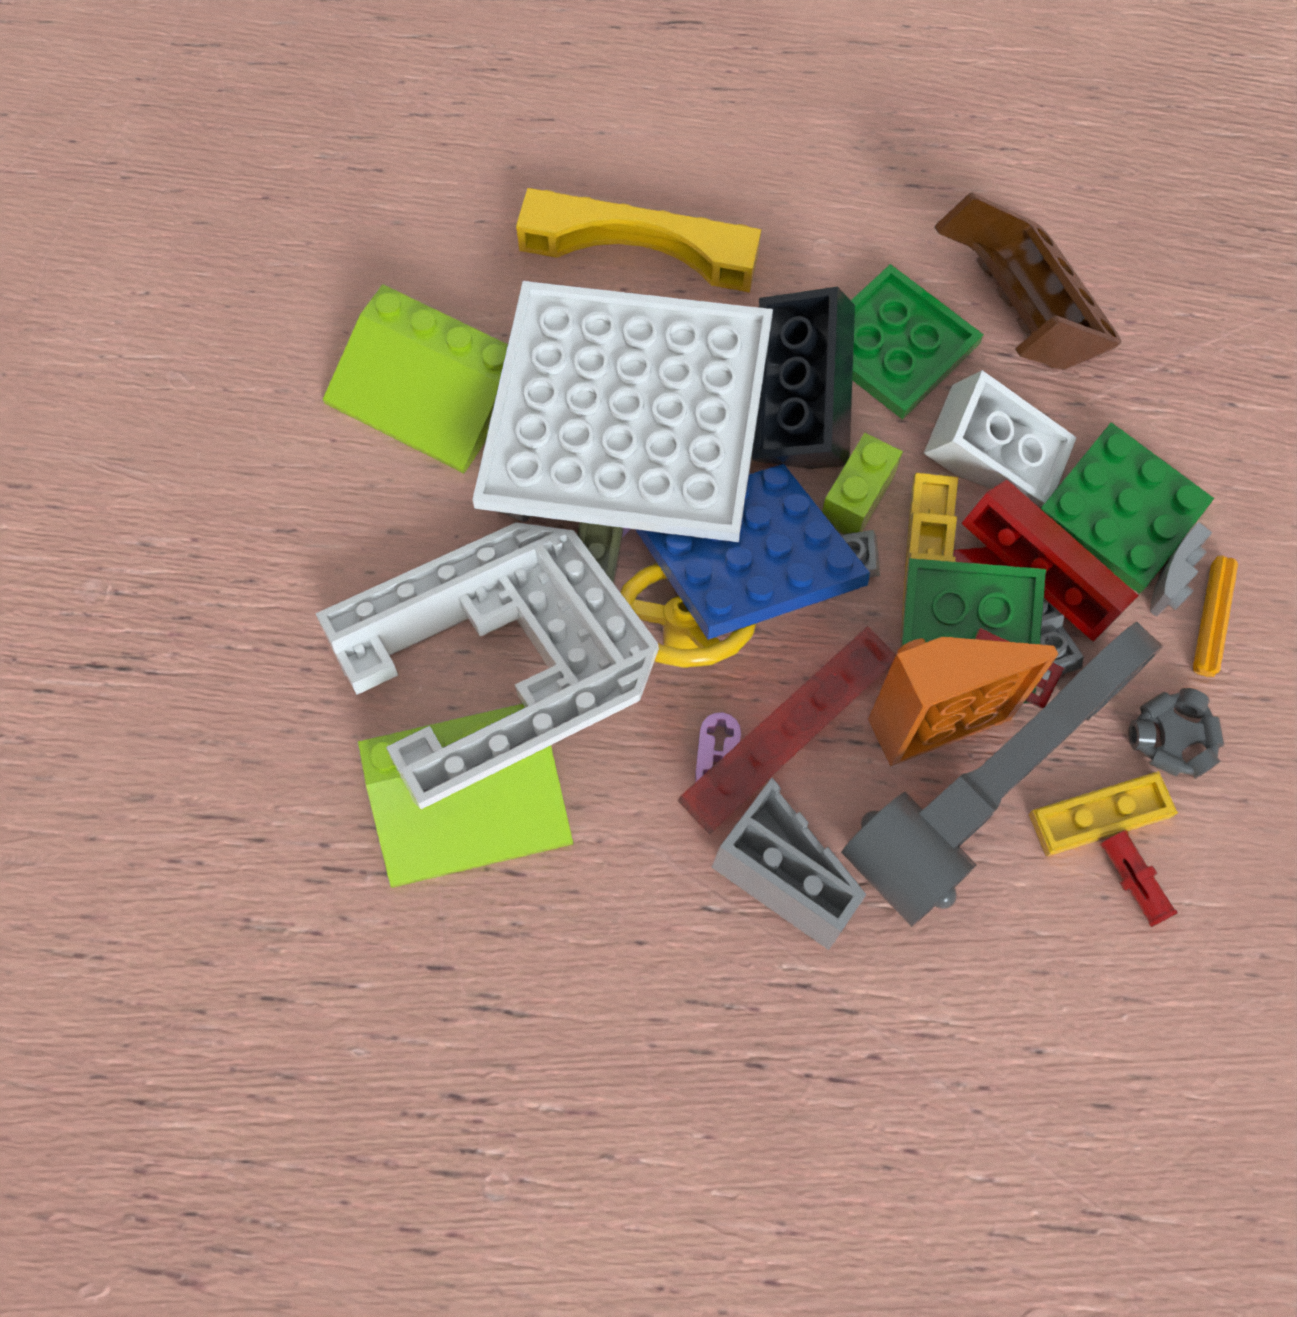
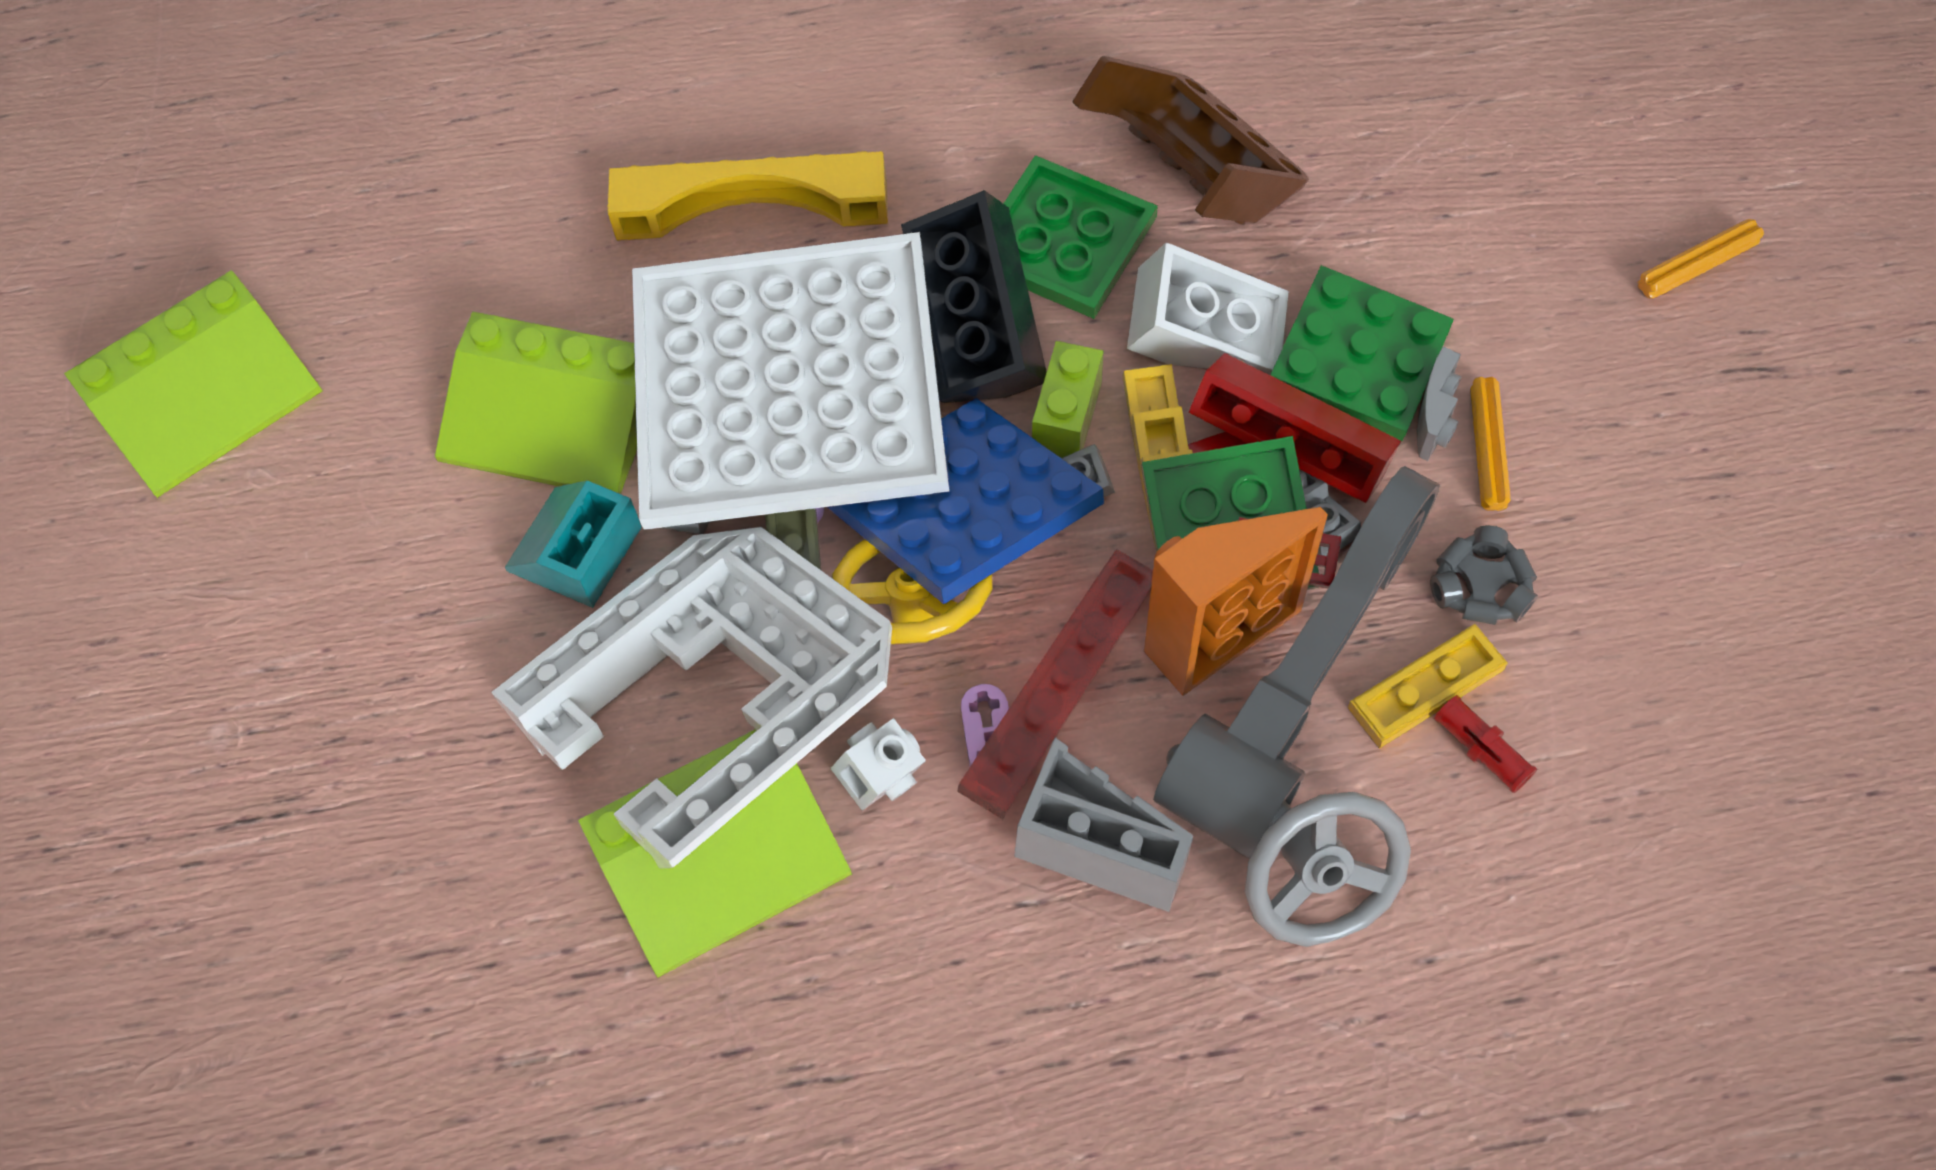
camera: 10 degrees left, 5 degrees down
none -> lime slope [64,270,322,498]
none -> teal slope [505,480,642,608]
none -> white brick [830,718,926,811]
none -> light grey piece [1244,792,1411,947]

